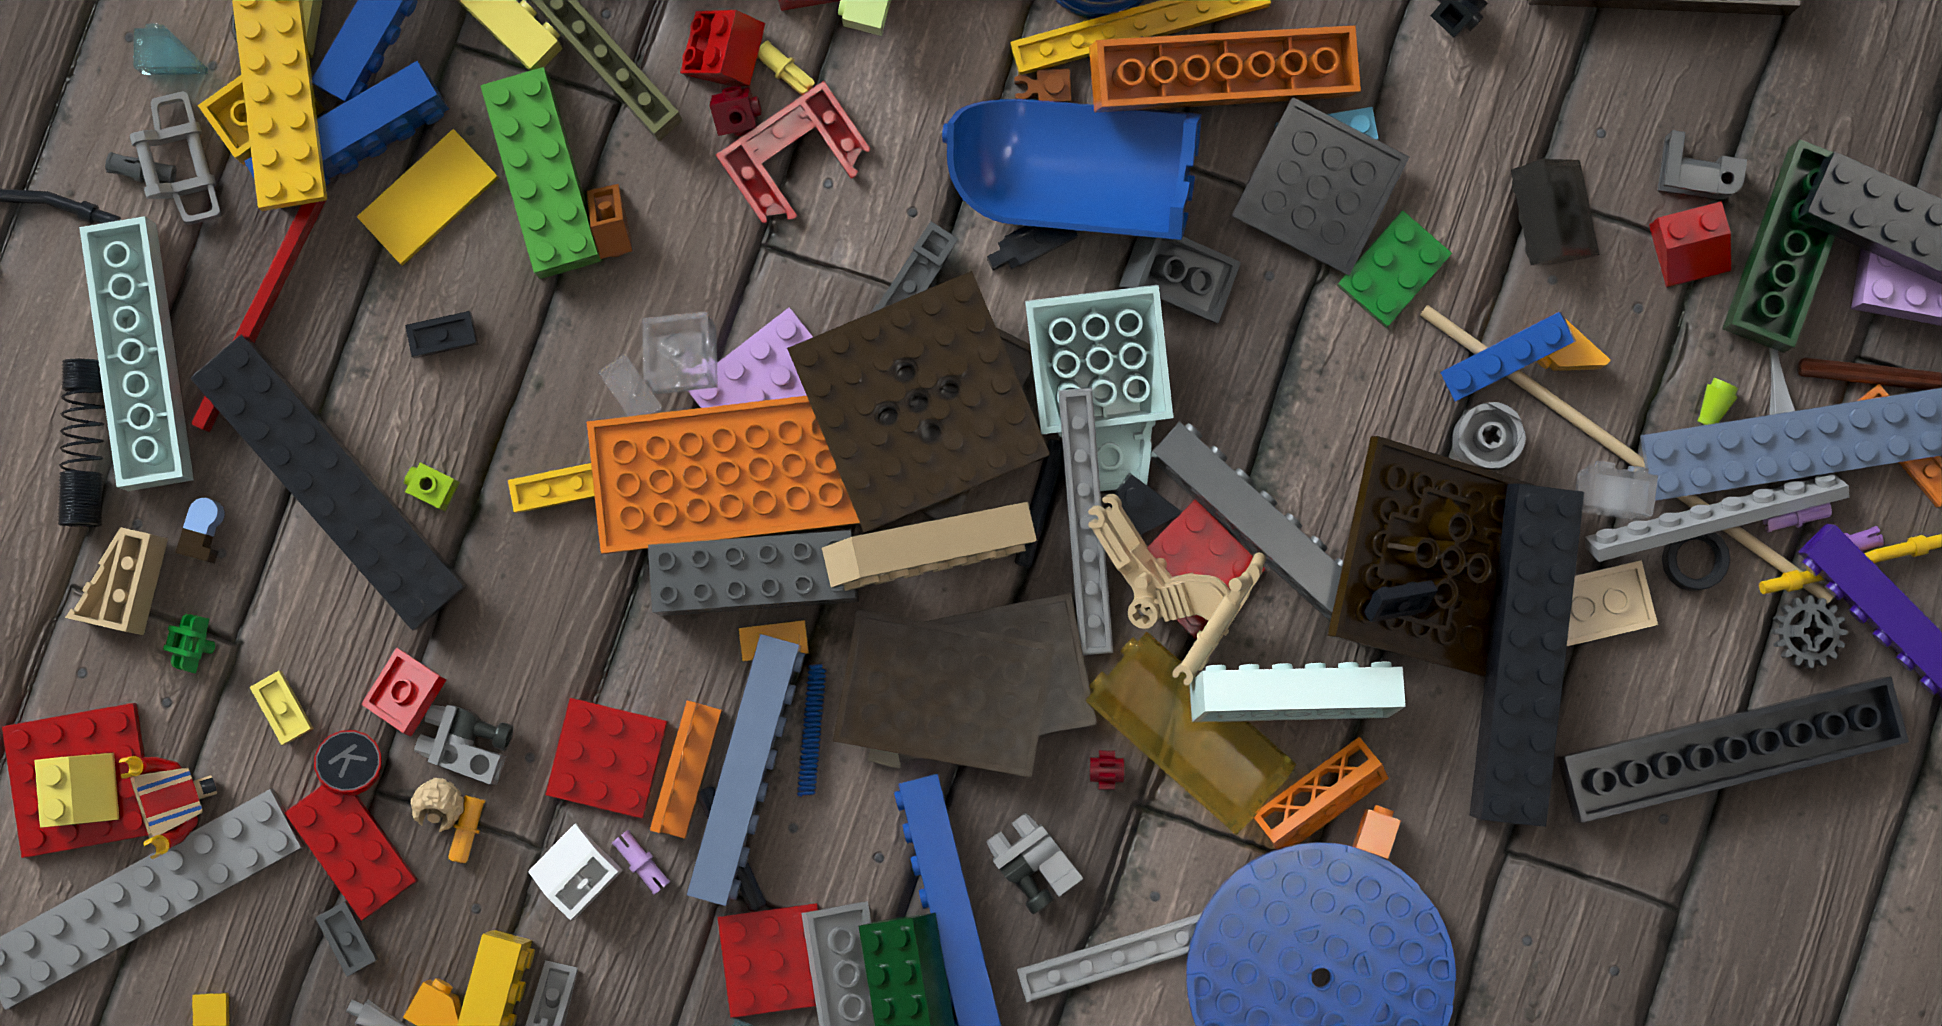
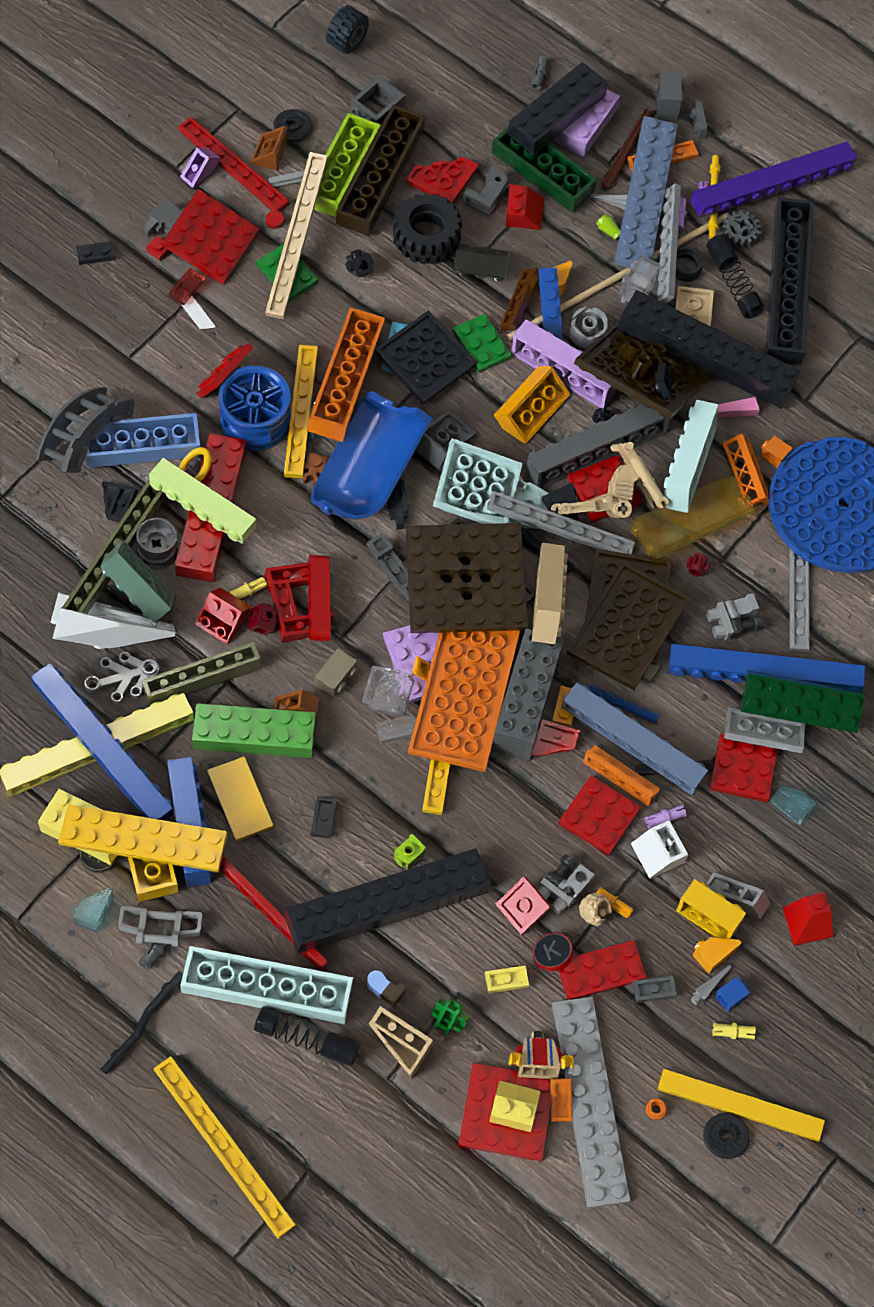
camera: 80 degrees left, 20 degrees down
none -> red beam [308,555,331,642]
none -> dark tan brick [315,648,358,697]
none -> black tyre [393,193,462,264]
none -> red plate [406,157,478,204]
none -> light orange slope [412,656,430,682]
none -> light orange slope [494,366,570,444]
none -> reddish brown plate [500,267,539,331]
none -> lavender brick [511,320,616,408]
none -> wing [531,719,580,757]
none -> orange plate [550,1078,572,1122]
none -> black plate [592,408,611,424]
none -> orange plate [646,1098,667,1120]
none -> black piece [706,234,765,319]
none -> bright pink piece [717,397,760,418]

